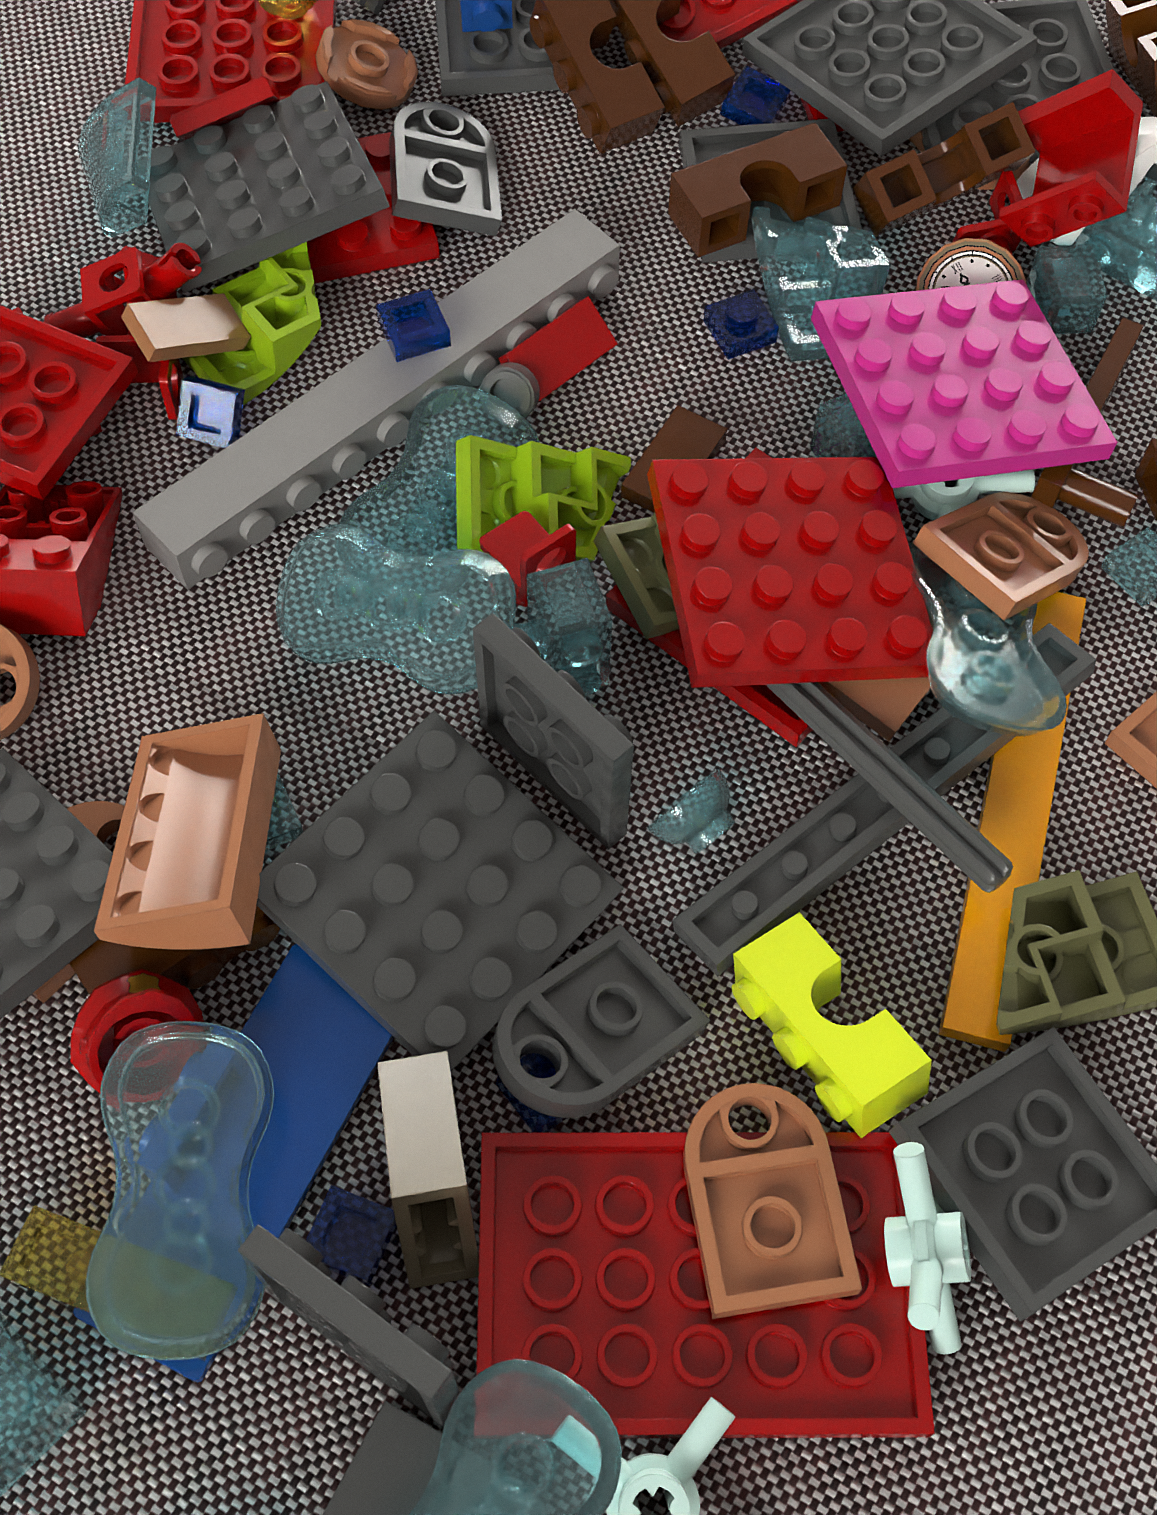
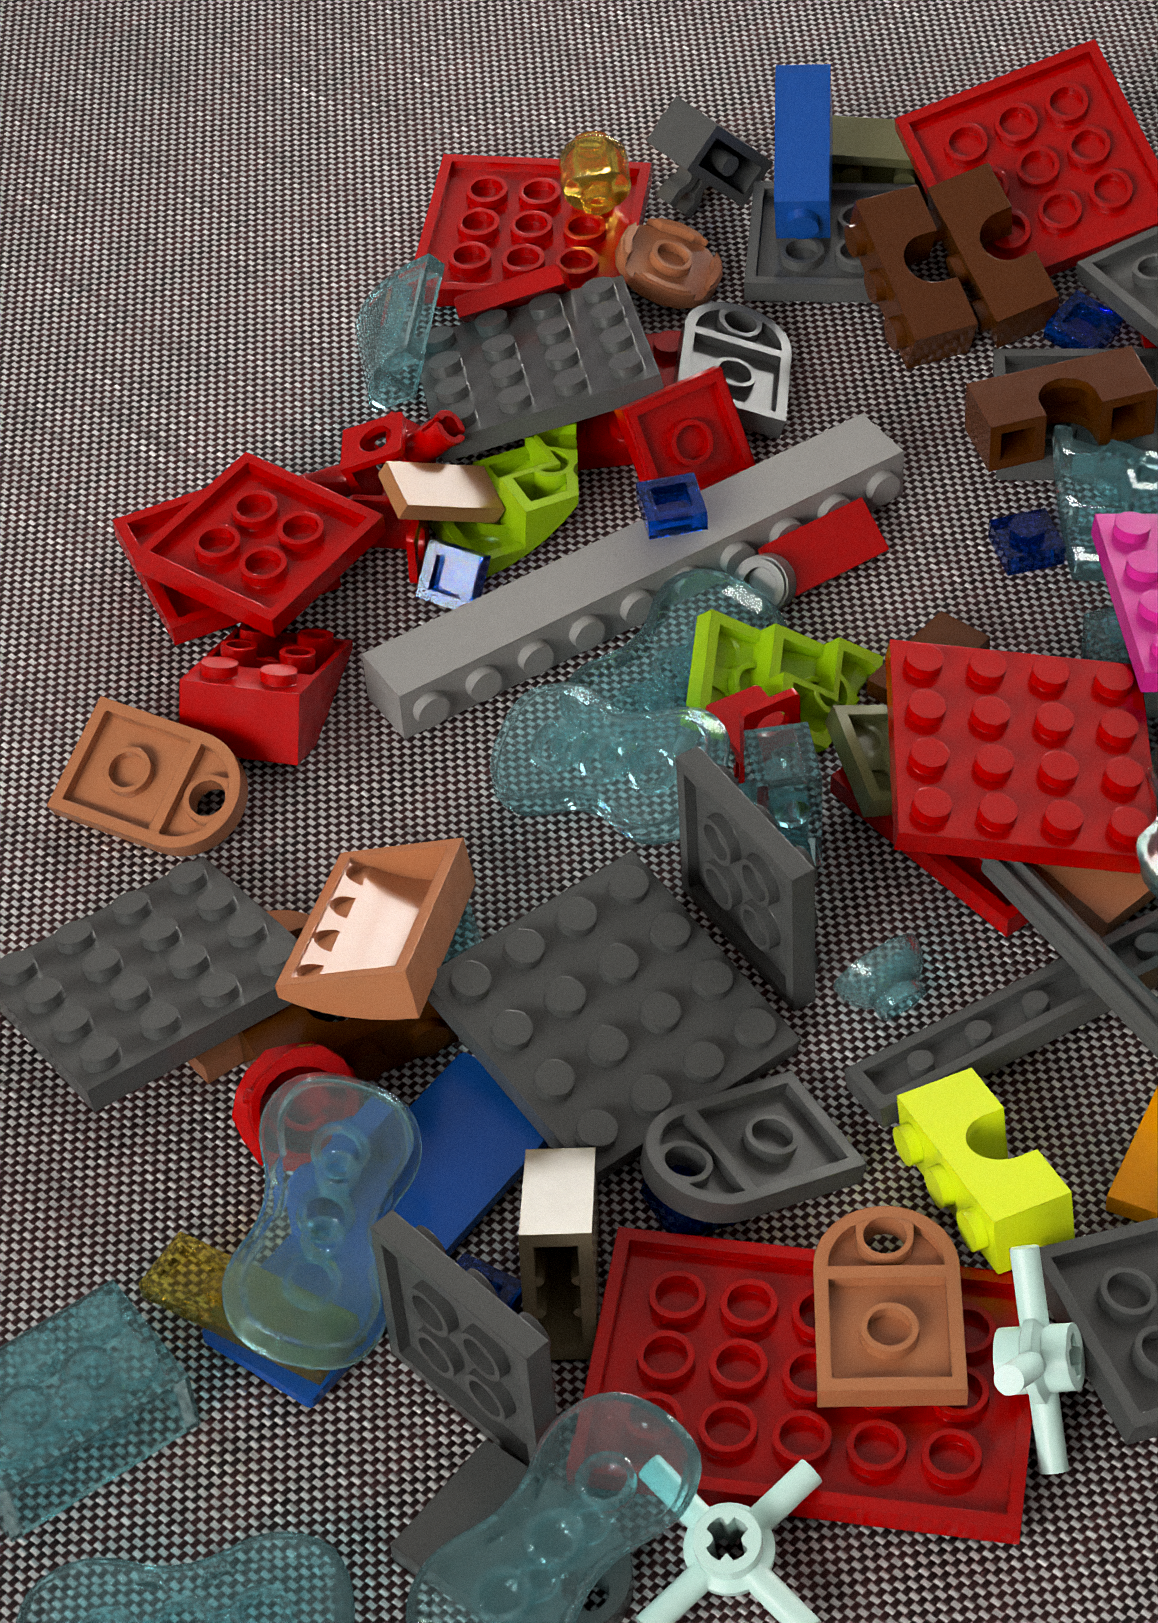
camera: 15 degrees right, 15 degrees down
none -> red tile [614,366,756,514]

